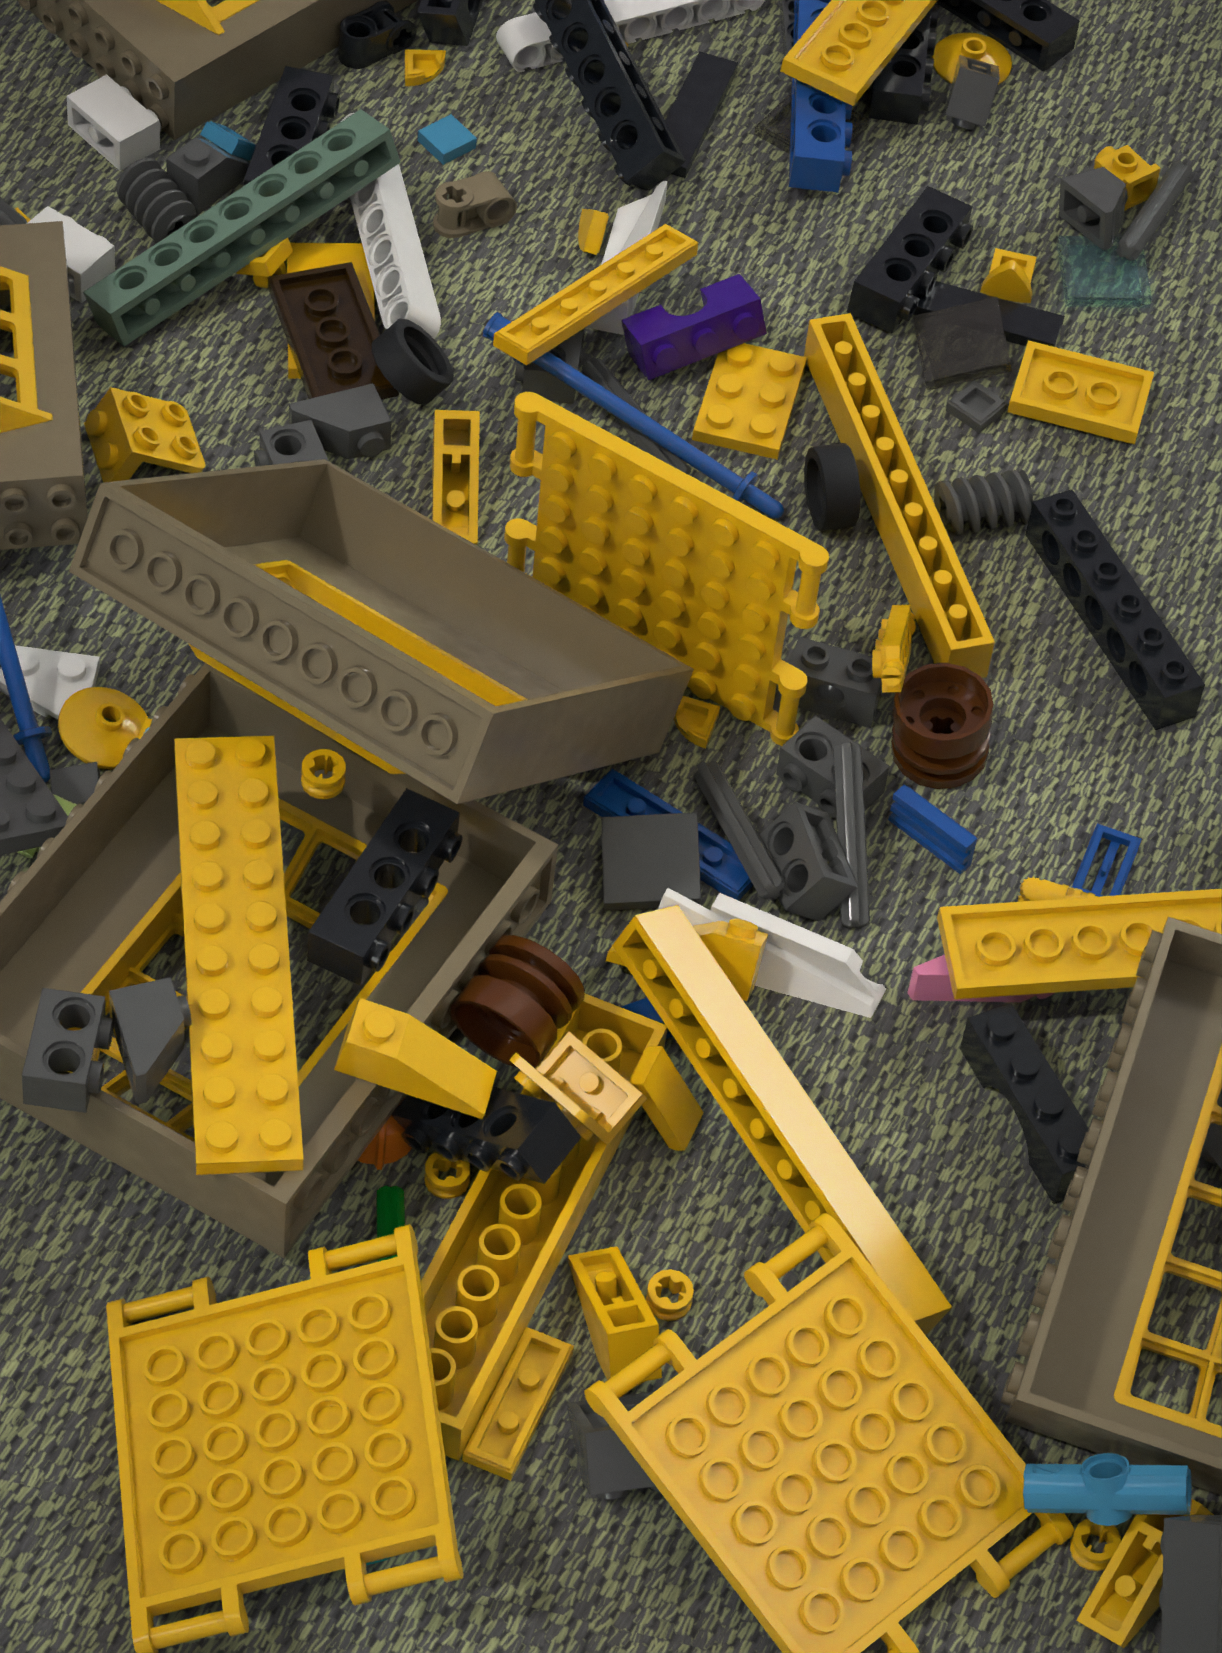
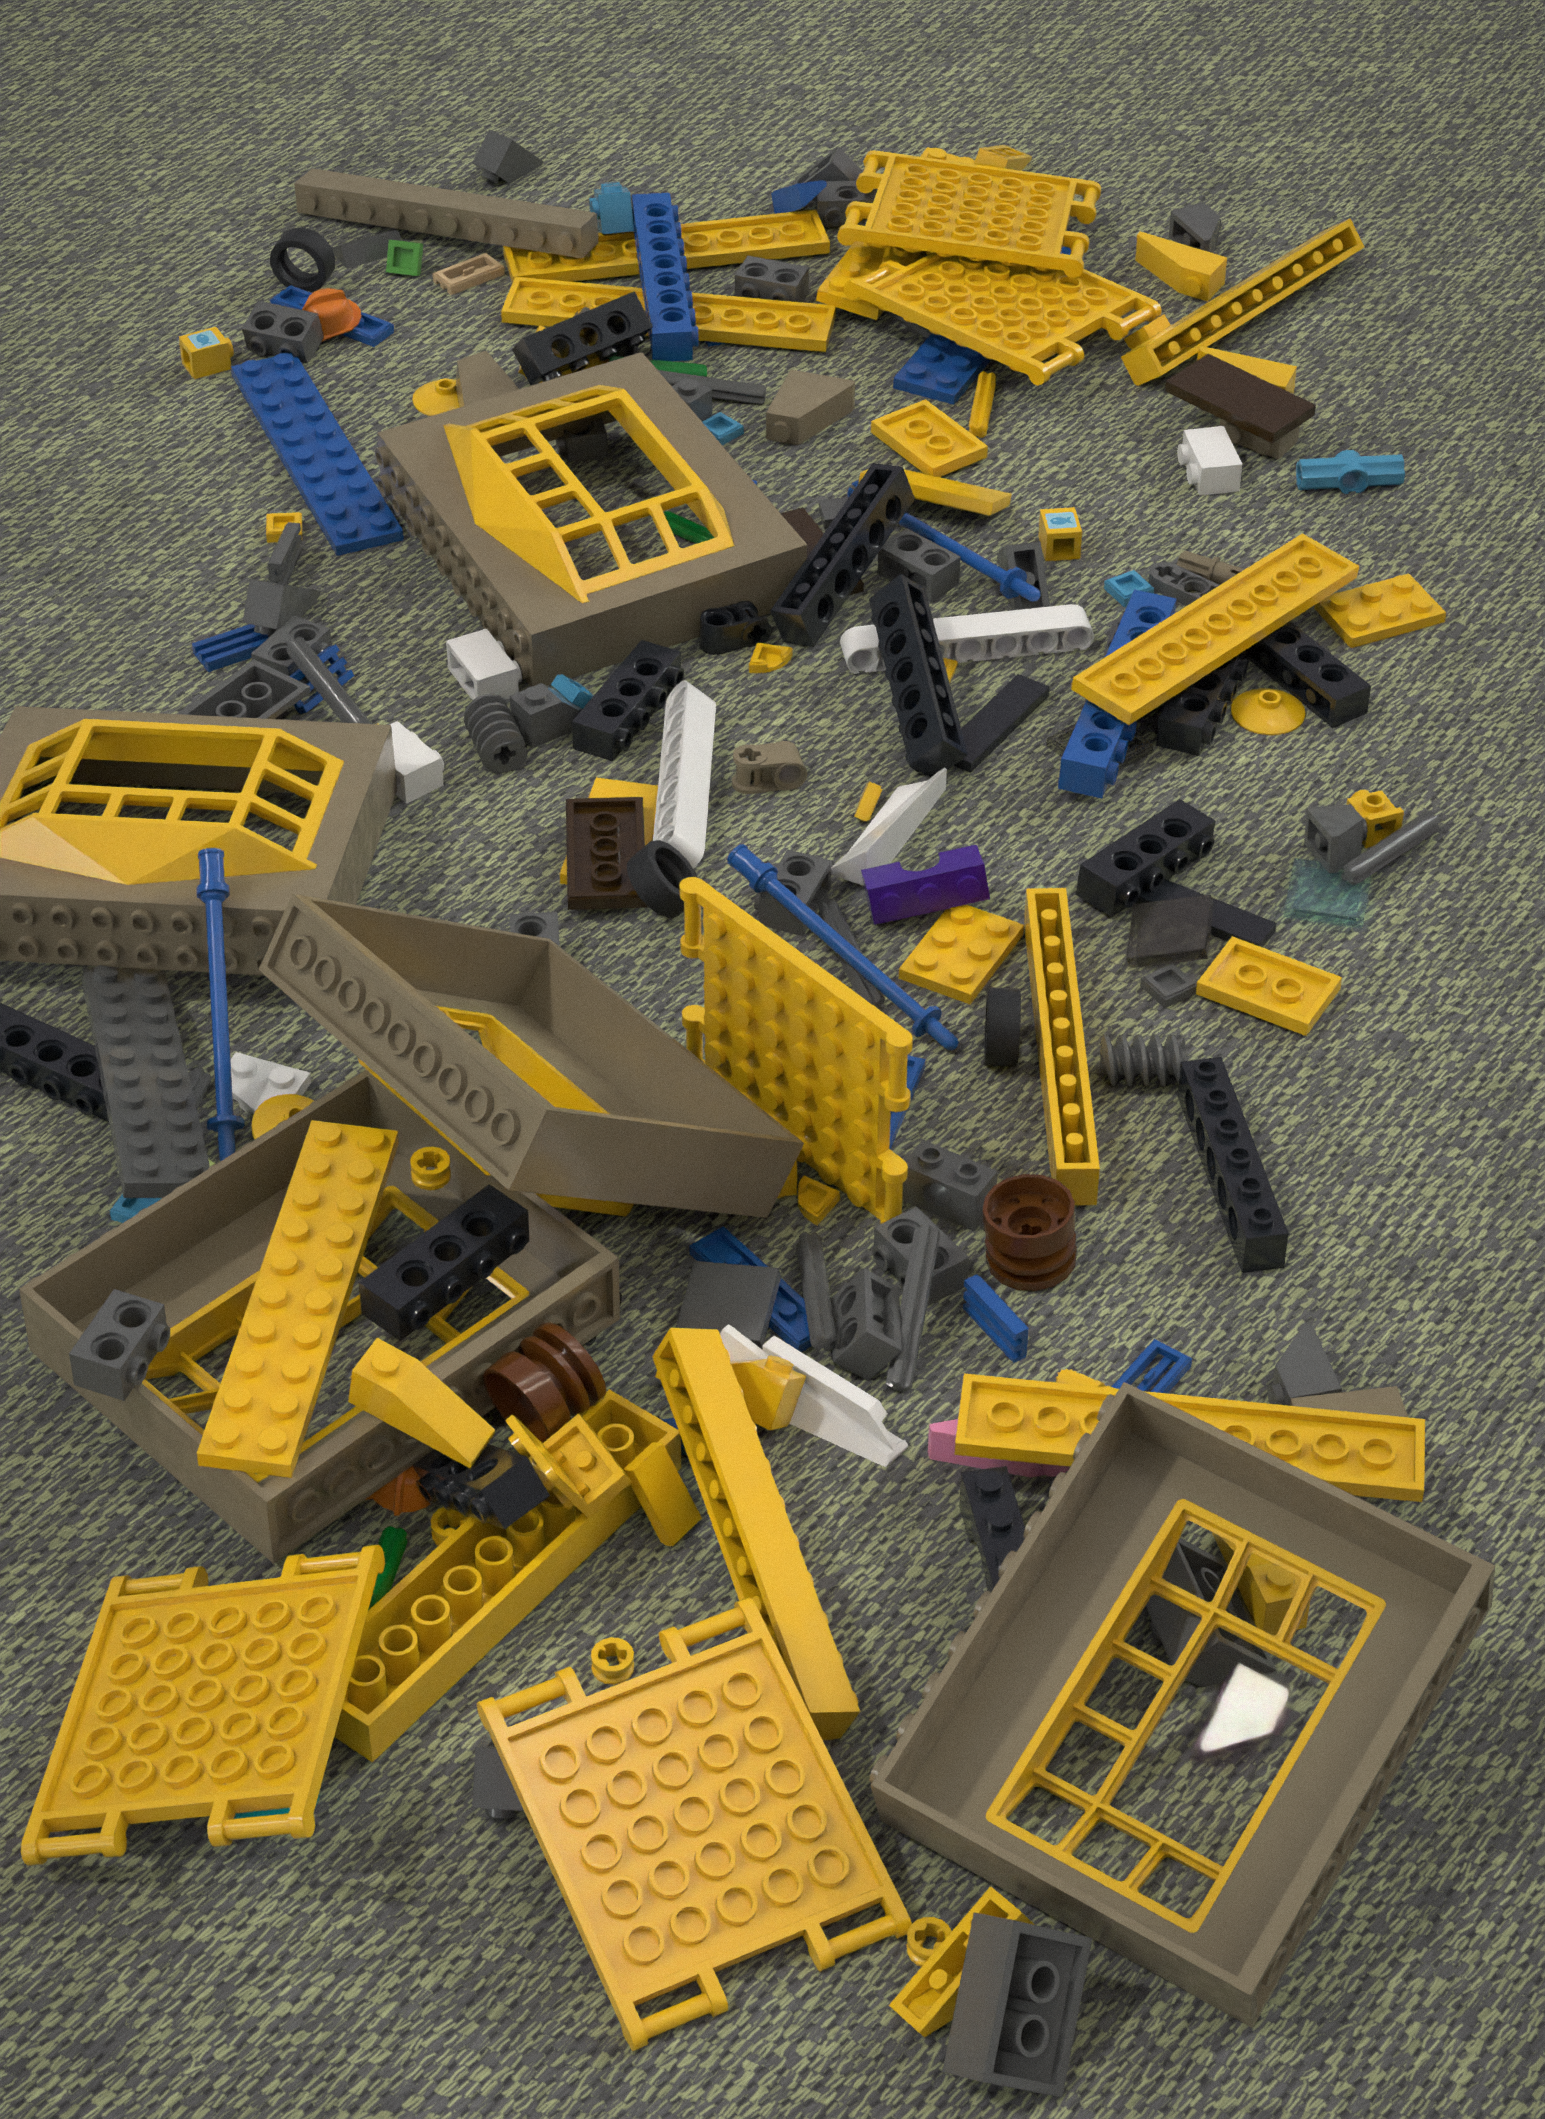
camera: 20 degrees right, 10 degrees down
sand green brick [83,109,401,346] -> none
yellow bracket [84,387,206,482] -> none
dark grey slope [109,977,192,1105] -> none
yellow tile [236,238,293,288] -> none
dark grey slope [289,383,392,459] -> none
dark azure tile [418,114,477,165] -> none
yellow slope [432,410,480,545] -> none
yellow tile [462,1327,574,1481] -> none
yellow tile [493,224,698,366] -> none
yellow slope [568,1246,662,1386] -> none
yellow plate [872,605,916,693] -> none
dark grey slope [945,55,1000,129] -> none
yellow tile [980,248,1037,303] -> none
dark azure piece [1023,1453,1192,1526] -> none

